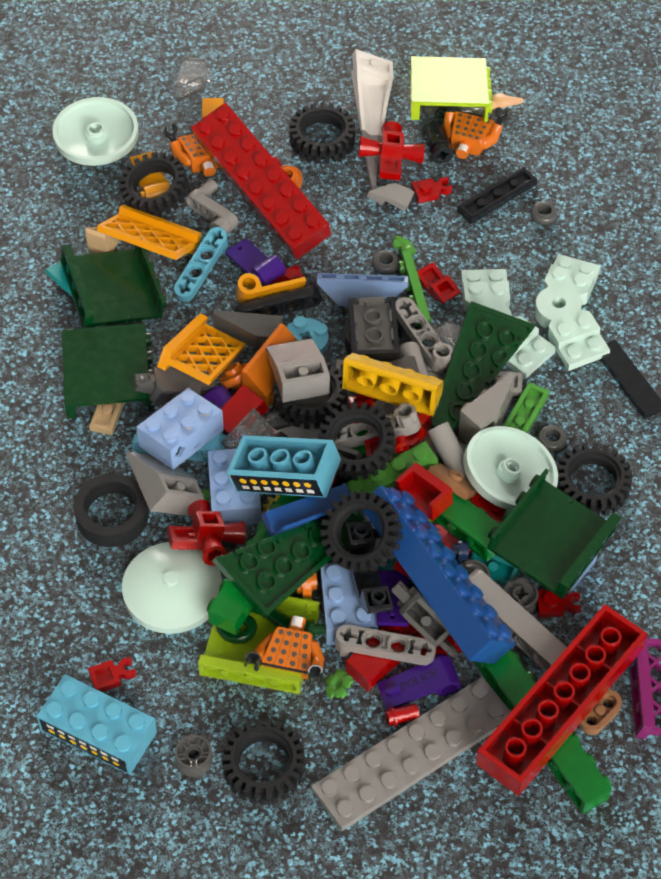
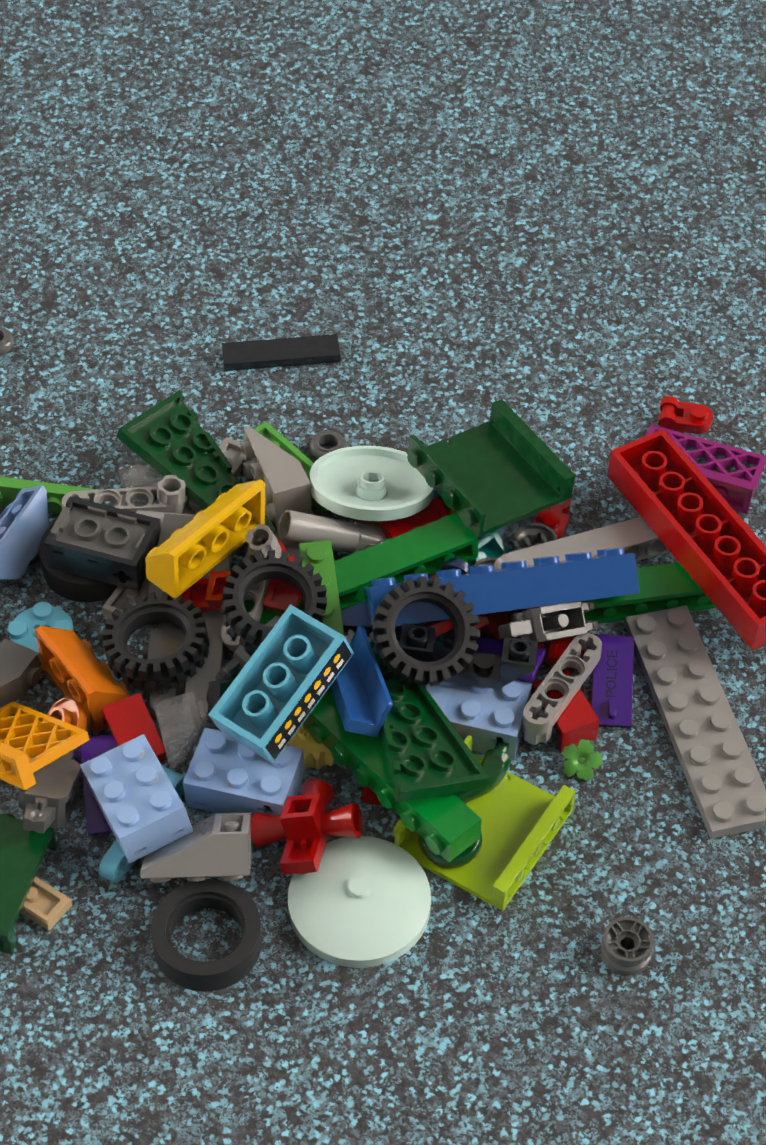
camera: 70 degrees left, 5 degrees down
medium azure brick [37,674,157,775] -> none
red plate [87,657,137,692] -> none
black tyre [222,719,305,805] -> none
orange torso [244,616,325,683] -> none
light grey slope [266,339,330,403] -> none
red pin [385,703,420,727] -> none
red panel [396,462,453,521] -> none
red slope [417,262,461,304] -> none
medium nougat plate [428,463,478,500] -> none
light aqua plate [461,269,556,379] -> none
light aqua plate [535,254,610,371] -> none
black tyre [556,443,632,516] -> none

